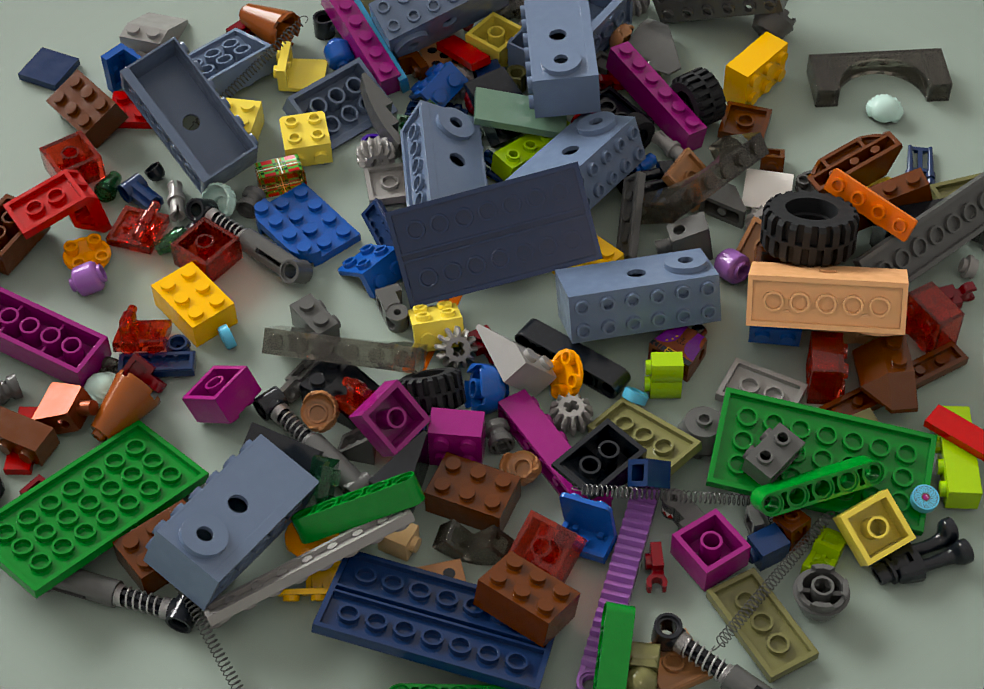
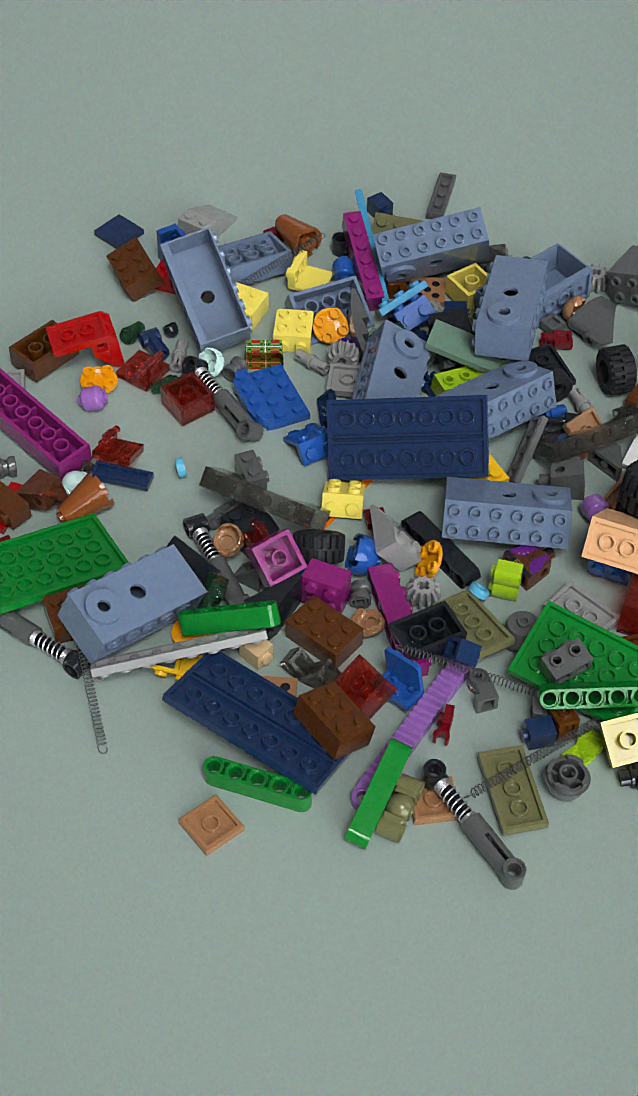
camera: 15 degrees right, 0 degrees up
clear red brick [39,130,106,184] -> none
dark red plate [122,353,167,393] -> none
yellow brick [151,261,238,347] -> none
dark blue plate [166,334,191,352] -> none
magenta brick [182,365,262,424] -> none
dark grey leg [375,283,409,333] -> none
light grey gear [434,326,478,369] -> none
red tile [436,35,491,71] -> none
magenta brick [606,41,707,151] -> none
magenta brick [670,508,751,592] -> none
none -> light grey pin [294,349,330,375]
none -> light orange dish [312,308,349,345]
none -> dark azure plate [375,279,428,317]

